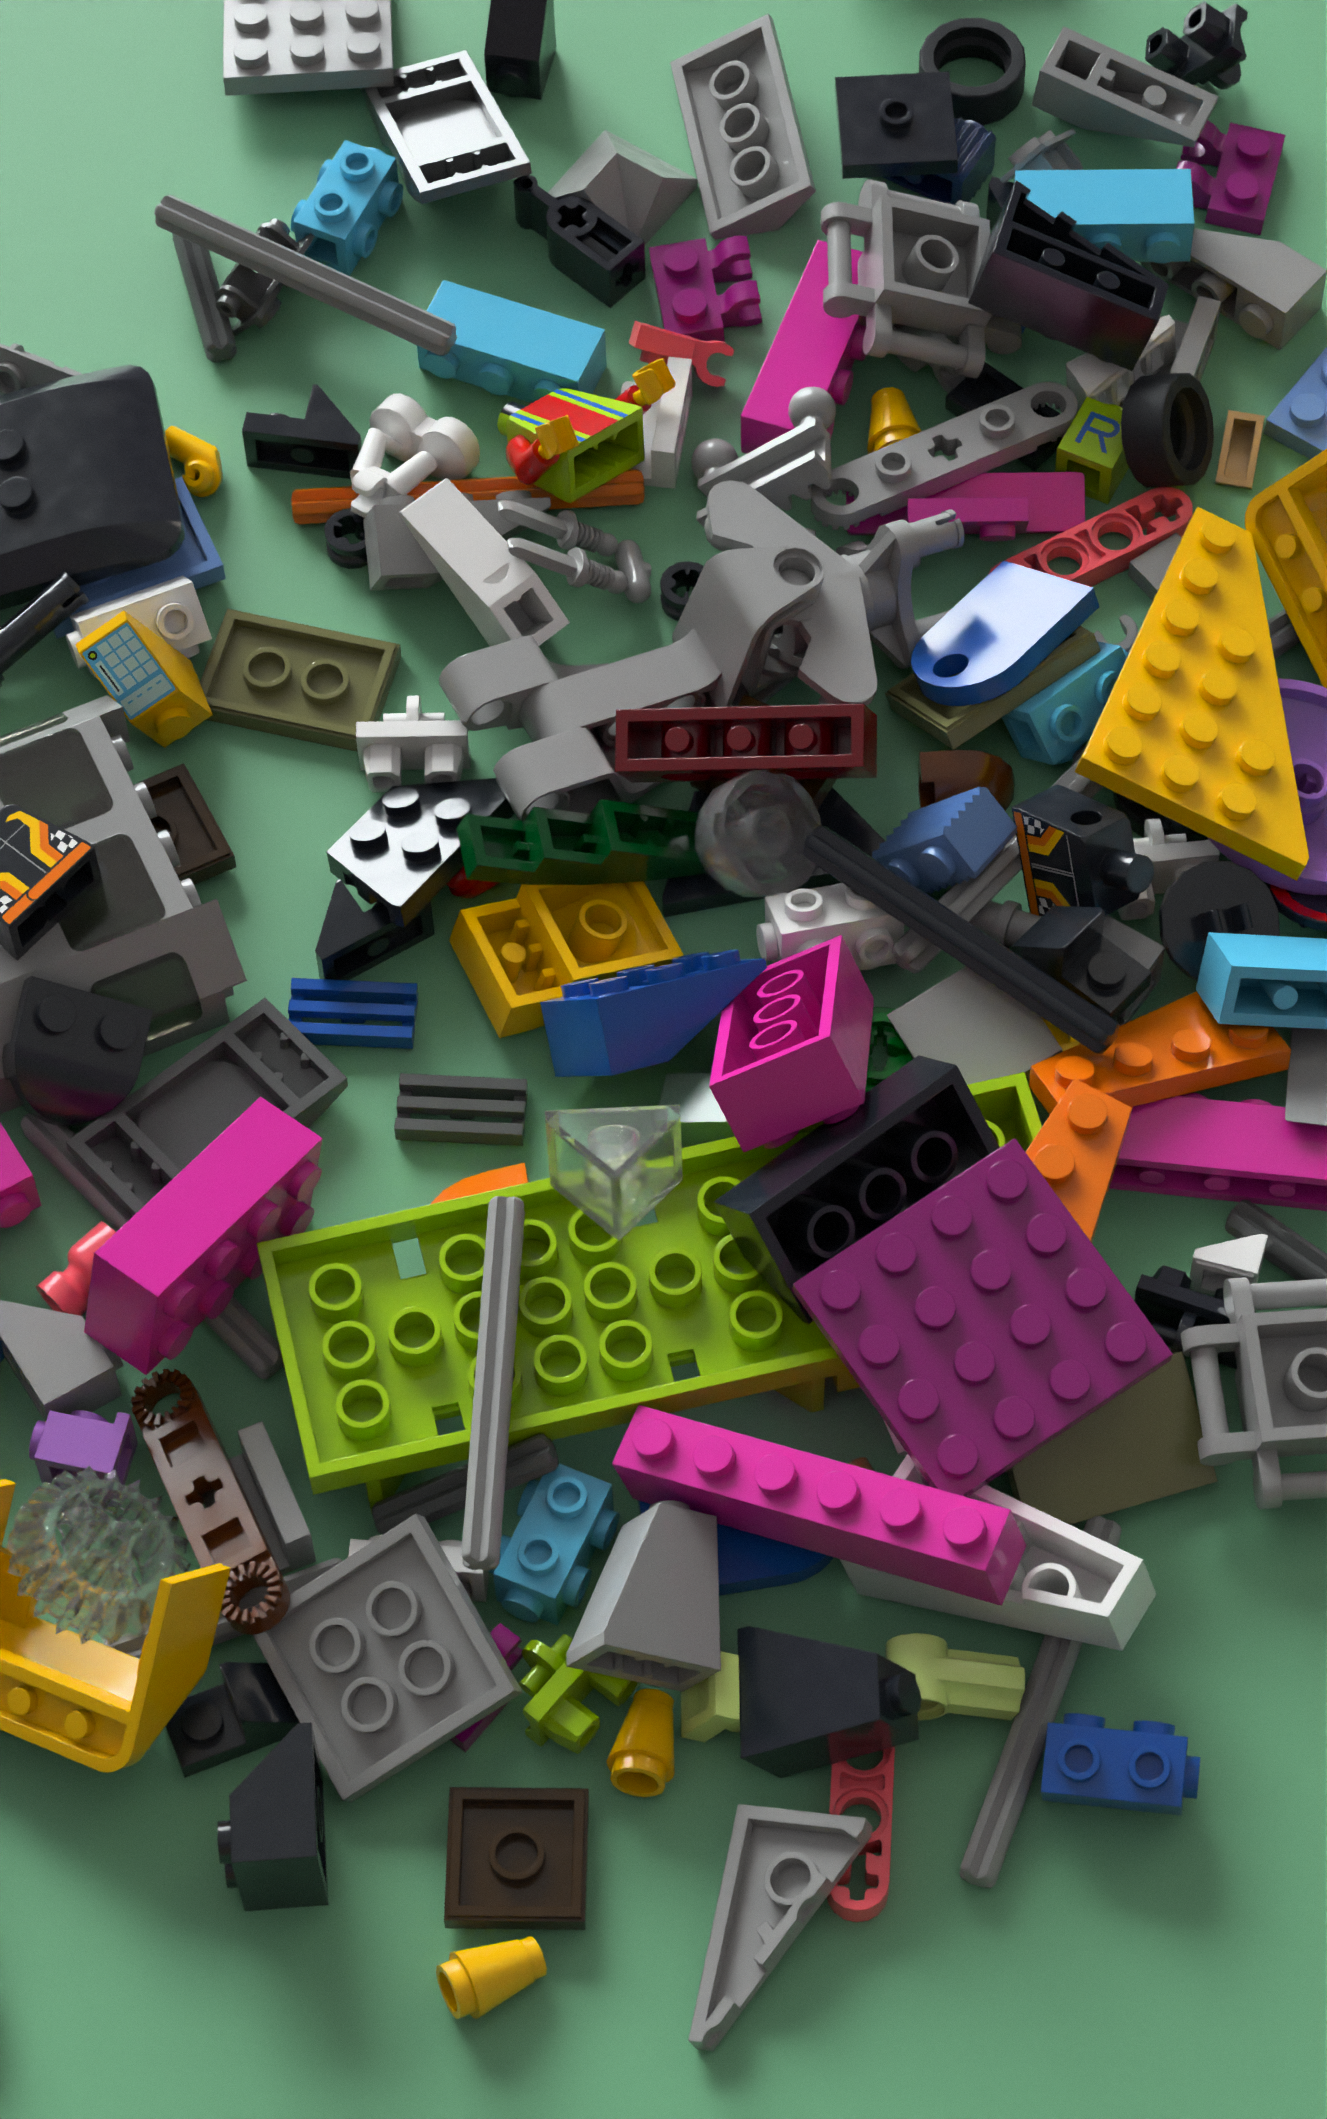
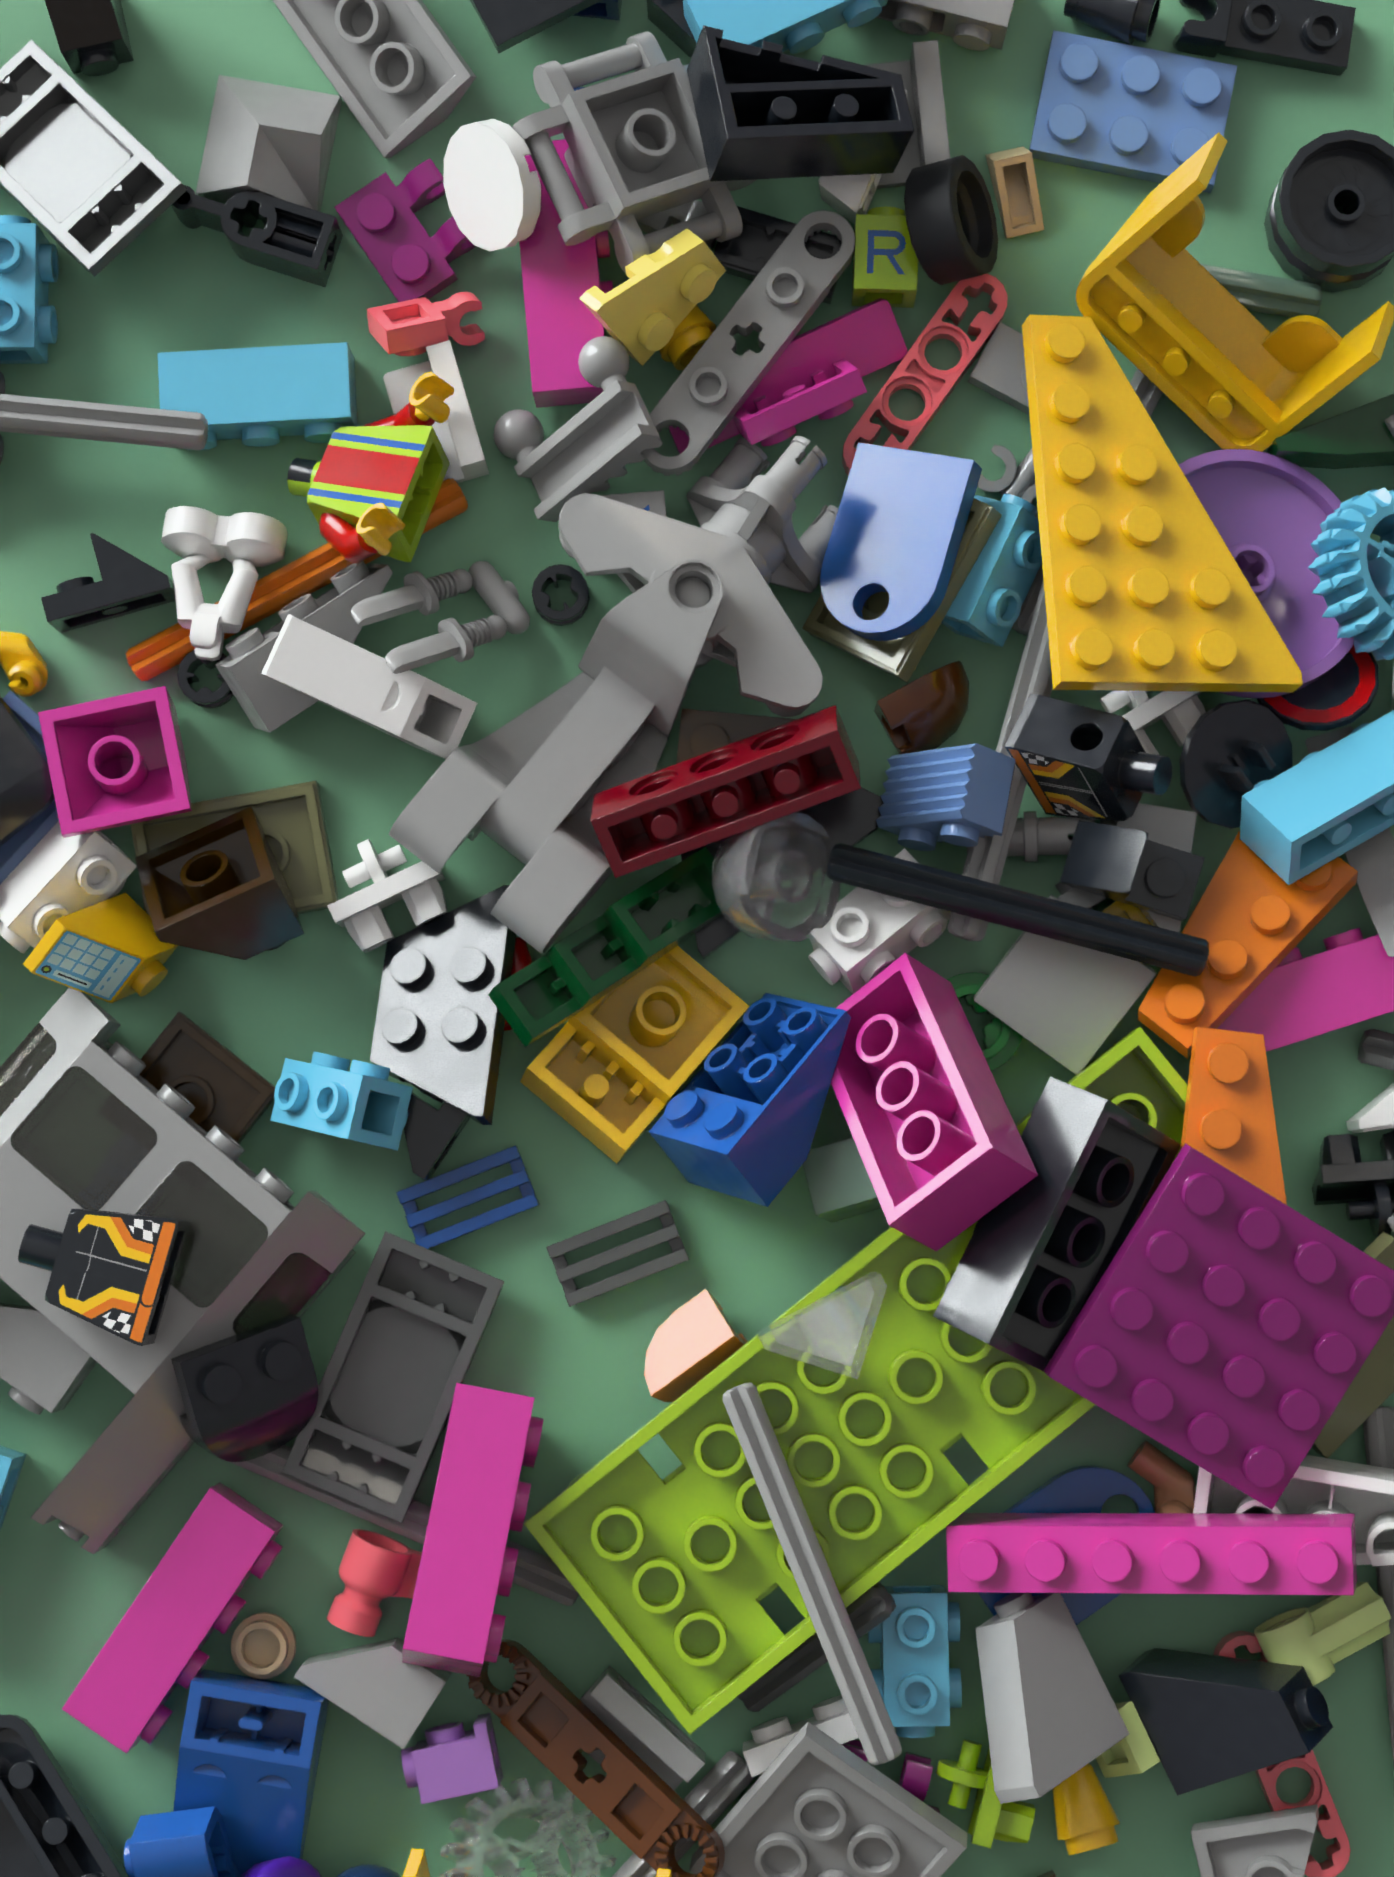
camera: 20 degrees left, 25 degrees up
none -> dark pink slope [38,686,192,838]
none -> dark brown slope [135,806,304,960]
none -> medium azure brick [270,1051,413,1151]
none -> white tile [443,119,541,252]
none -> light yellow wing [579,228,726,366]

